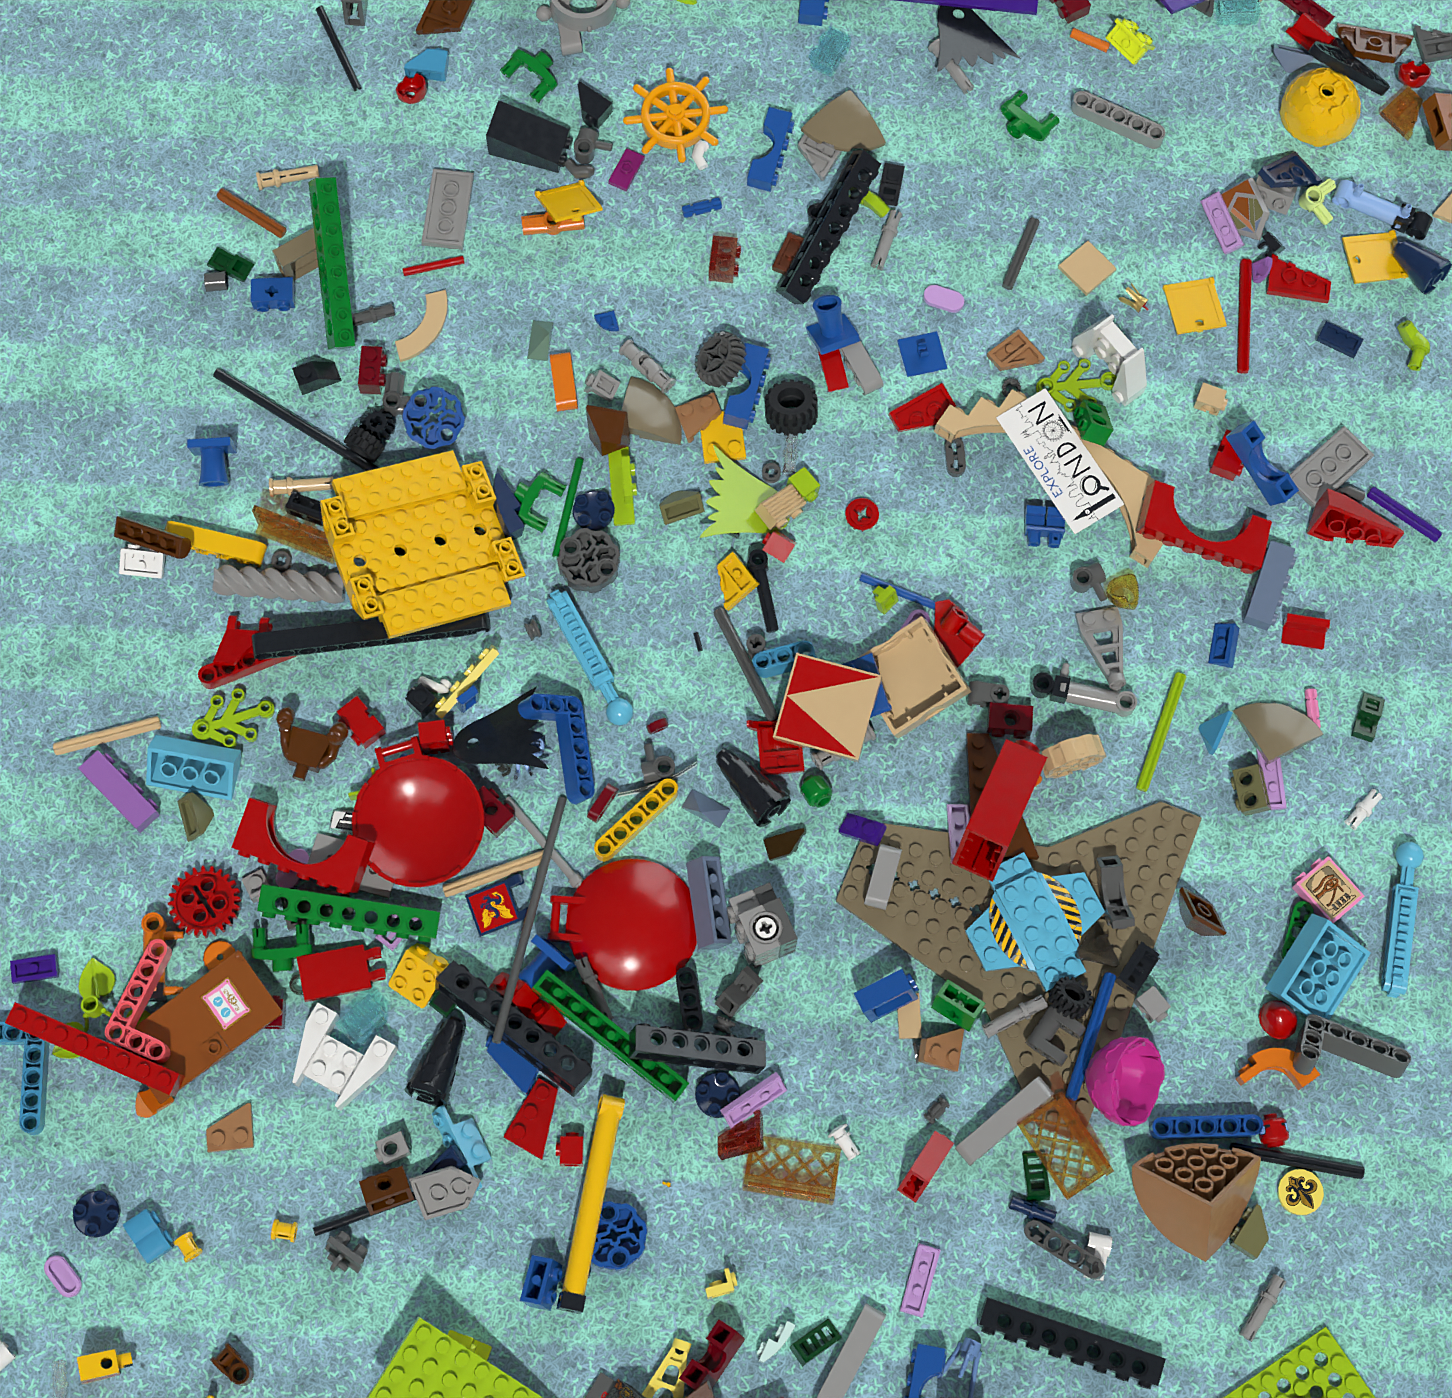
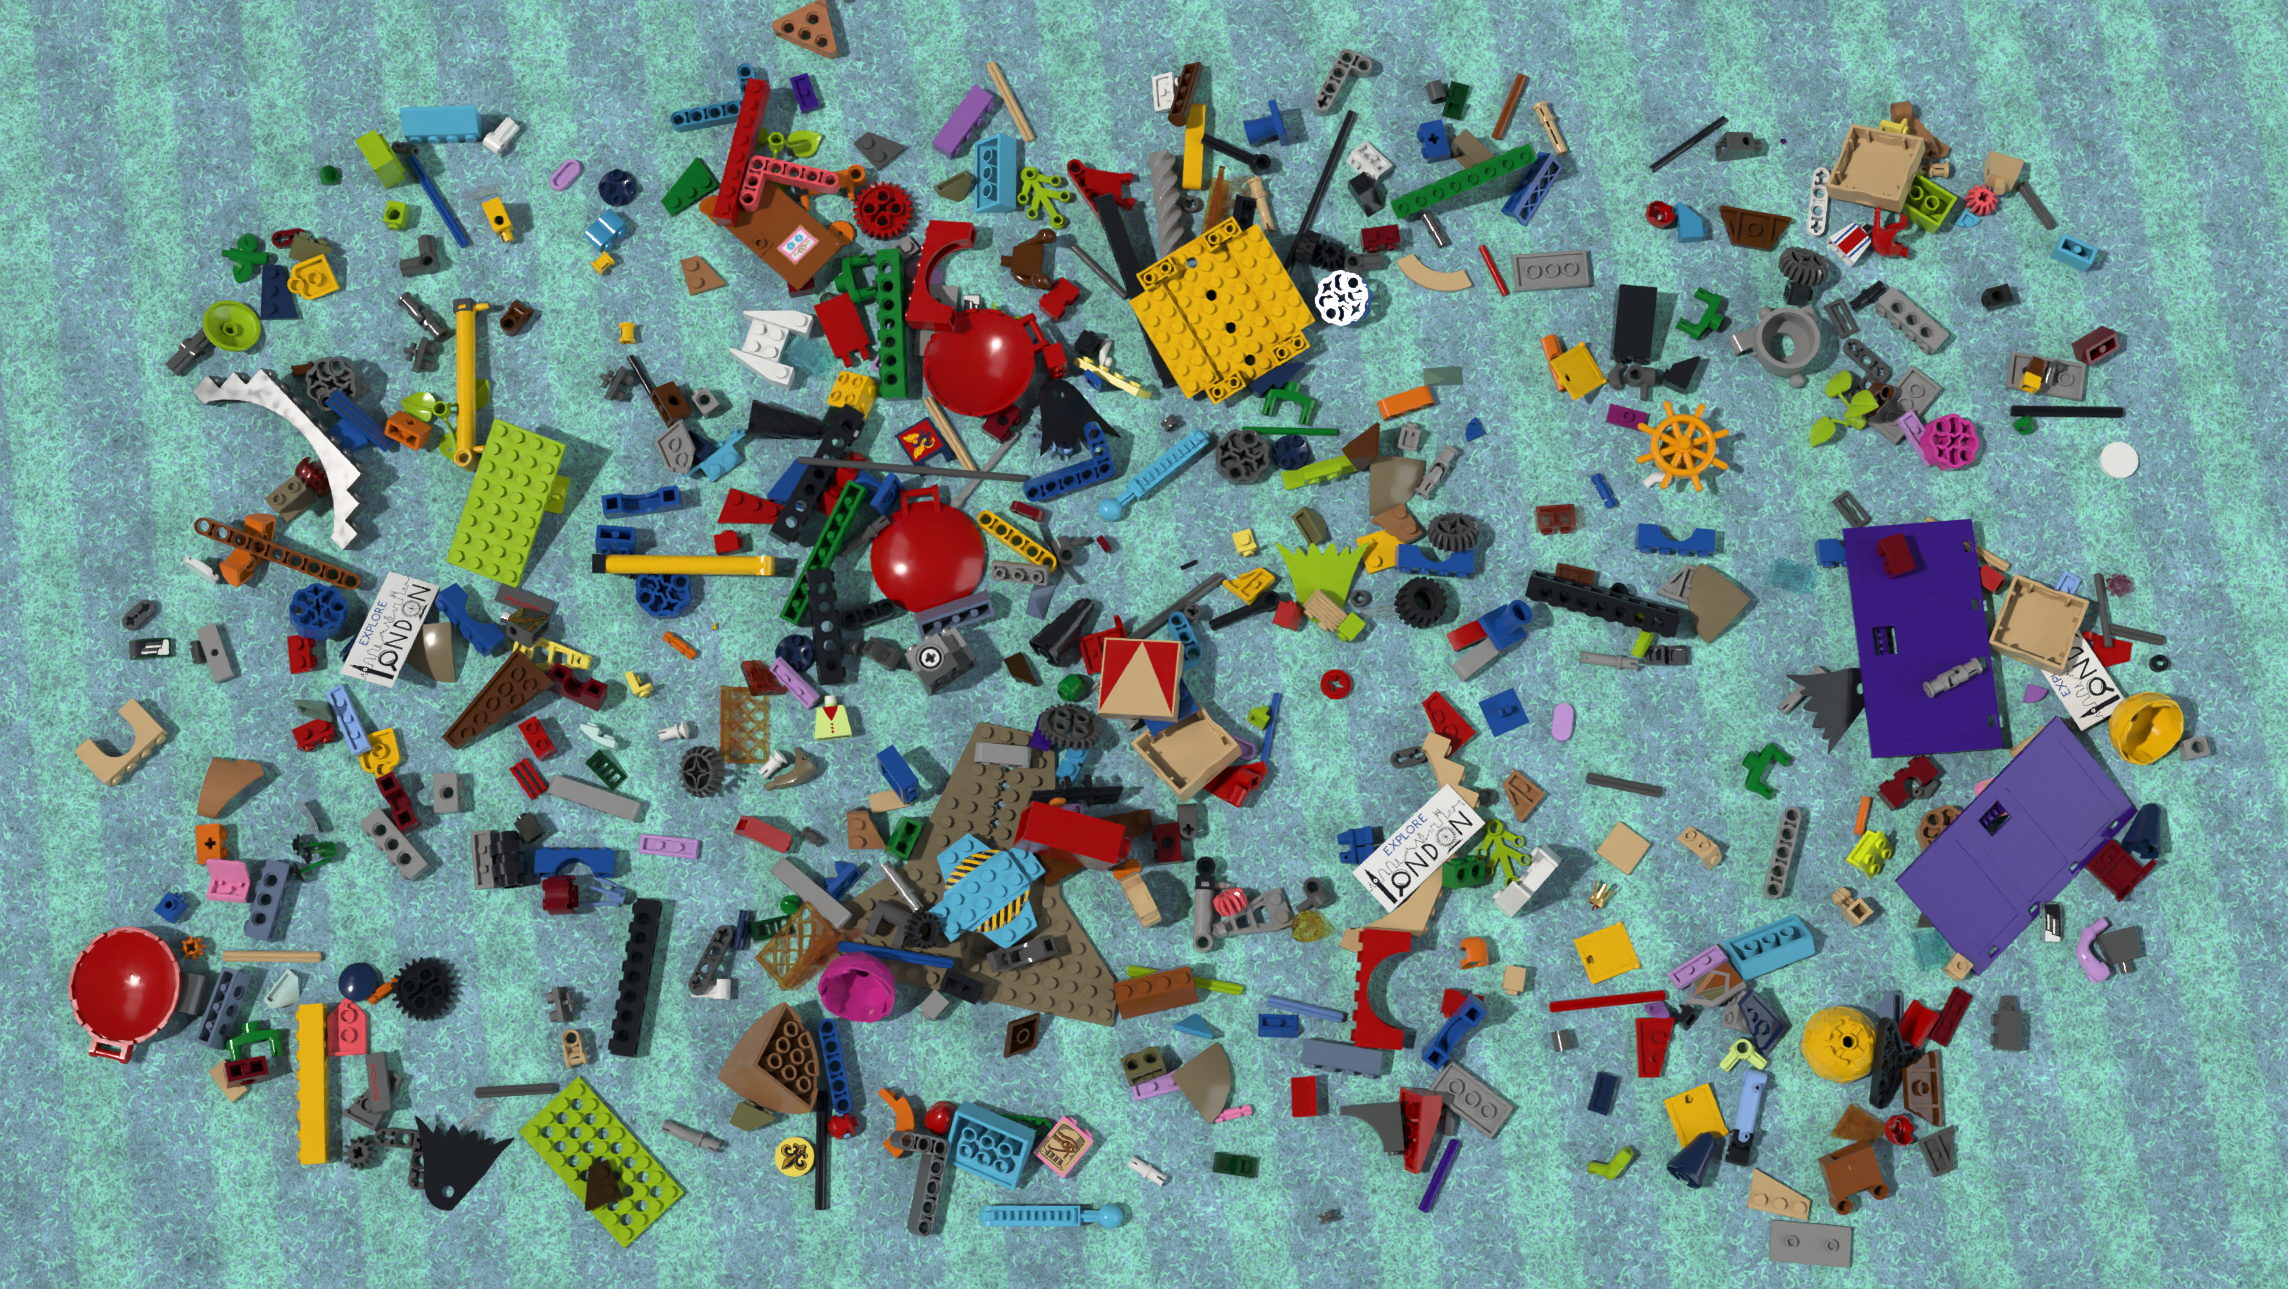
camera: 80 degrees right, 5 degrees up
none -> blue arch [601,485,683,520]
none -> white pin [658,720,689,742]
none -> green wing [661,157,718,217]
none -> orange axle [663,631,697,660]
none -> dark grey gear [678,745,727,798]
none -> dark tan animal [765,747,817,791]
none -> green tile [780,895,800,915]
none -> yellowish green torso [815,695,853,741]
none -> blue tile [824,861,863,901]
none -> dark grey wing [854,132,905,171]
none -> light grey tile [992,560,1049,586]
none -> black piece [1027,775,1124,808]
none -> dark grey gear [1039,703,1102,751]
none -> dark azure piece [1055,747,1090,785]
none -> dark grey piece [1071,244,1128,300]
none -> dark orange slope [1113,964,1199,1020]
none -> black axle [1201,134,1271,176]
none -> coral gear [1213,887,1248,917]
none -> light yellow bracket [1232,528,1257,558]
none -> medium blue axle [1267,995,1344,1023]
none -> light grey beam [1313,49,1372,117]
none -> dark grey bush [1317,1209,1338,1225]
none -> dark grey arch [1340,1102,1404,1156]
none -> white bracket [1347,141,1393,185]
none -> orange helmet [1459,936,1489,970]
none -> blue fence [1501,152,1563,226]
none -> dark grey beam [1551,1029,1573,1052]
none -> tan bracket [1677,826,1723,871]
none -> medium azure slope [1724,914,1815,981]
none -> tan brick [1831,886,1873,927]

